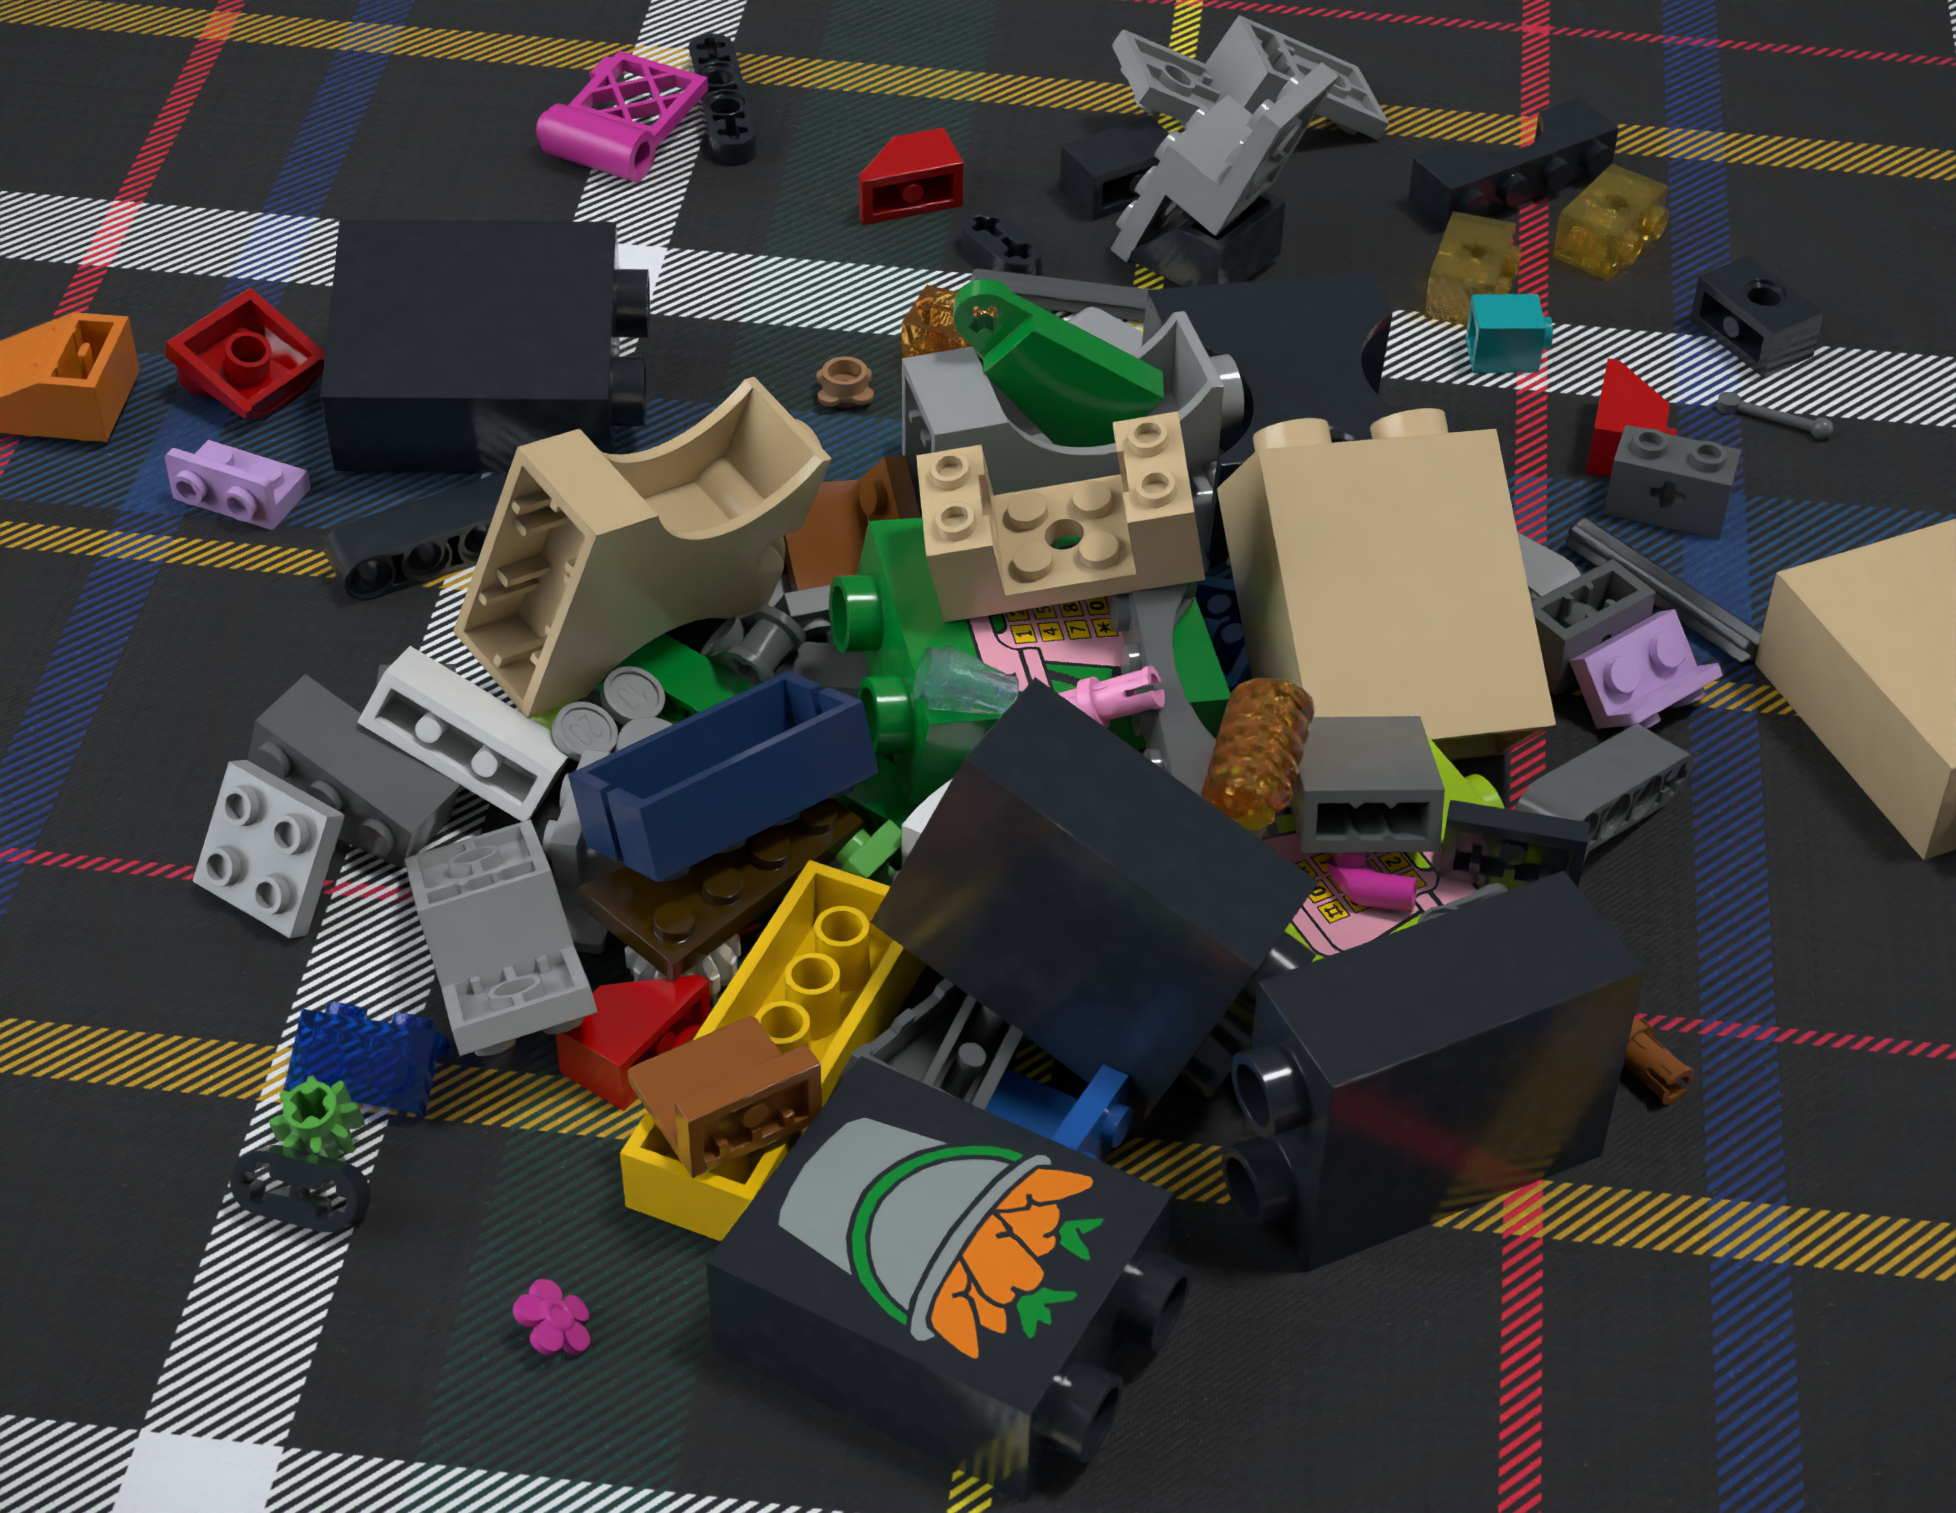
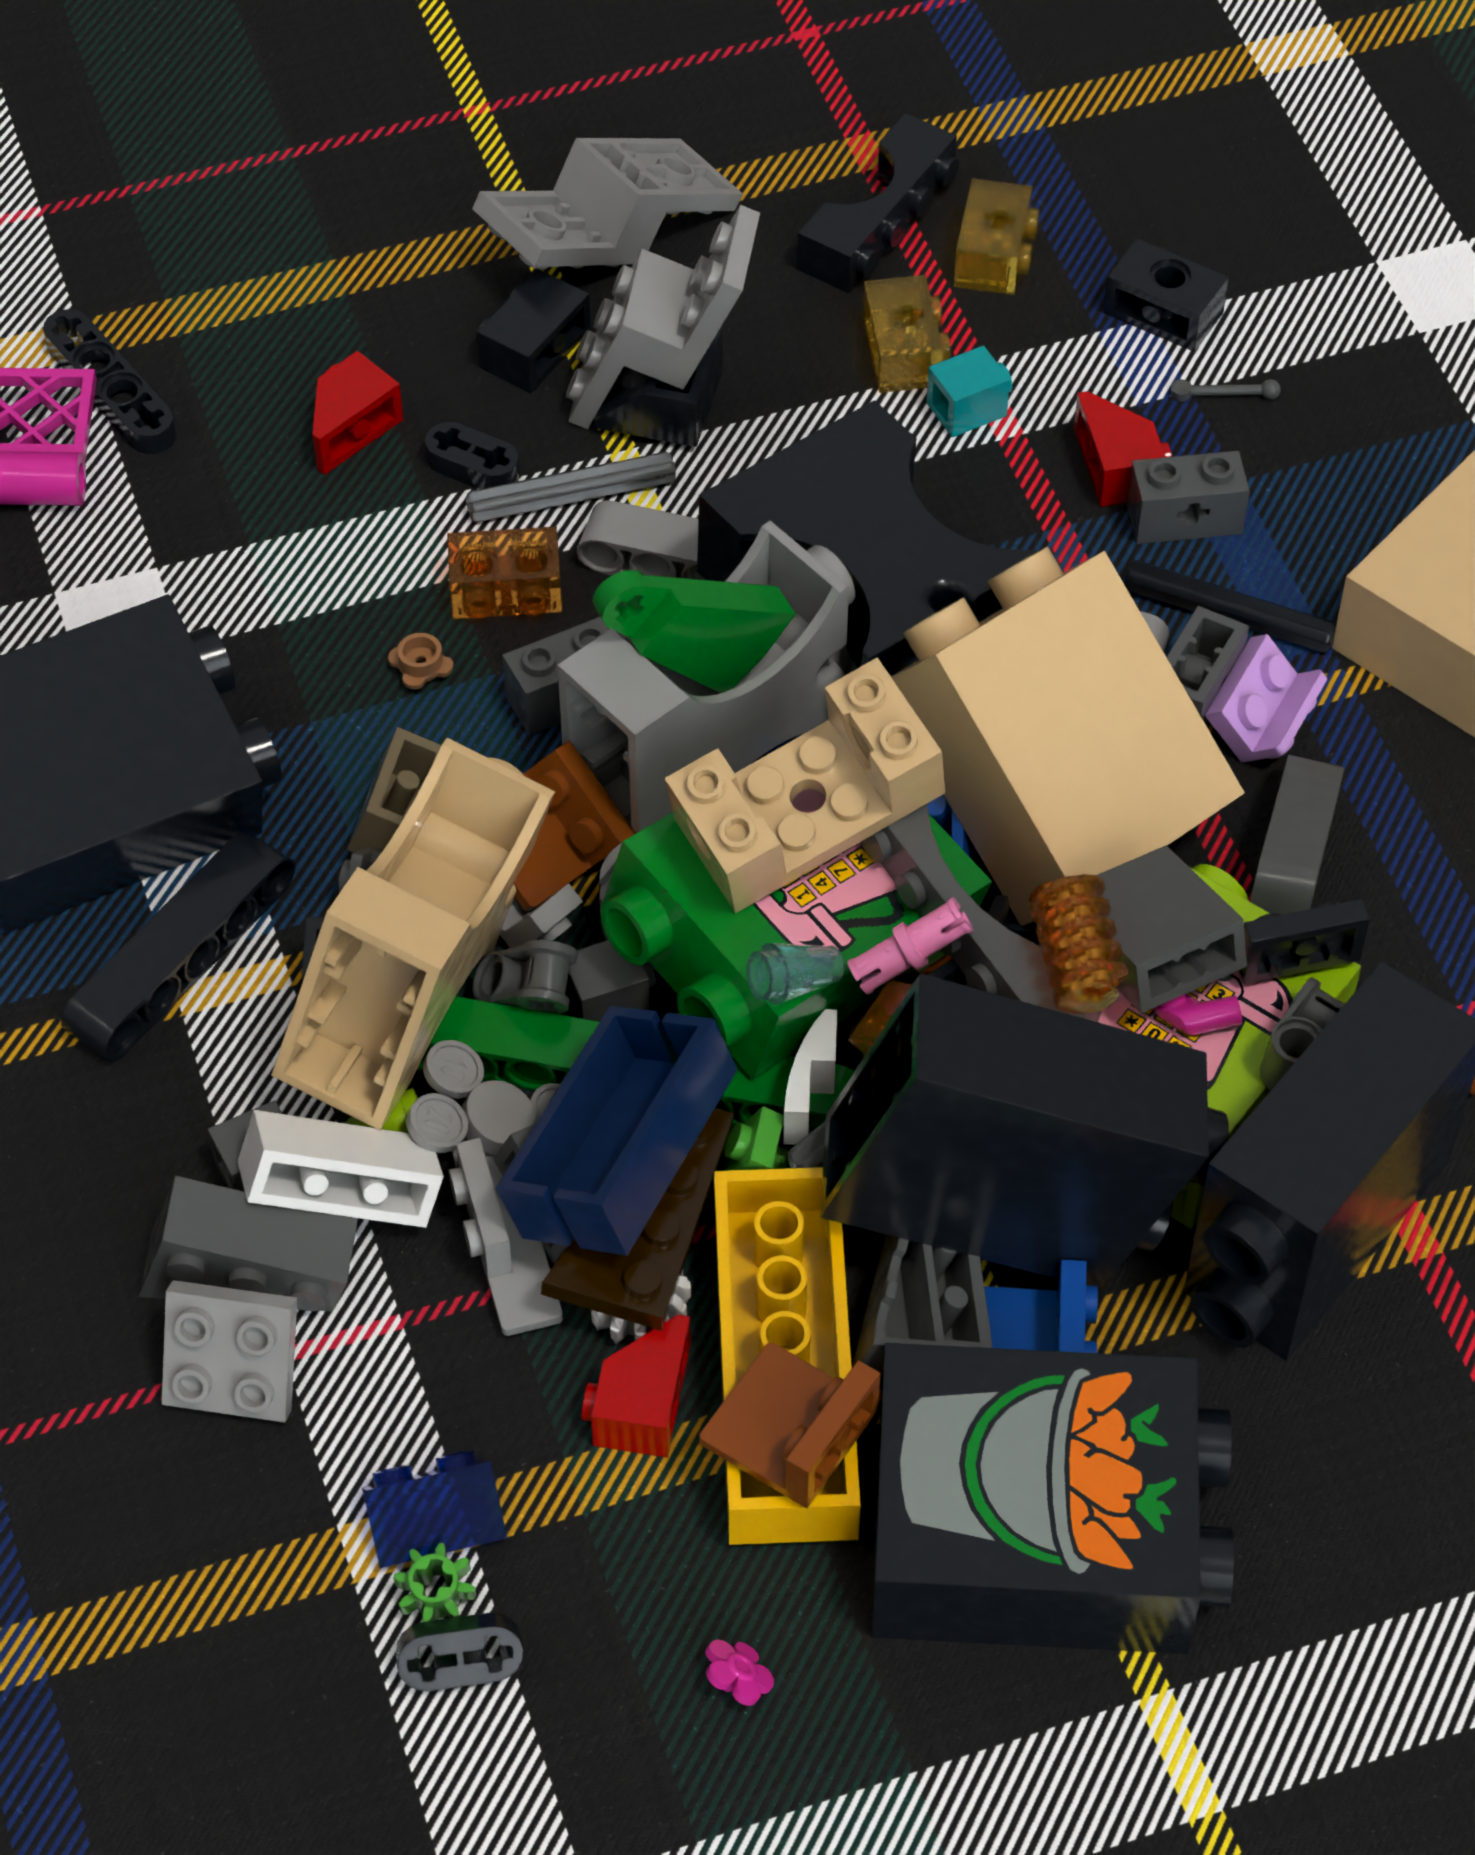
camera: 25 degrees left, 10 degrees up
light grey bracket [404,819,598,1056] -> none

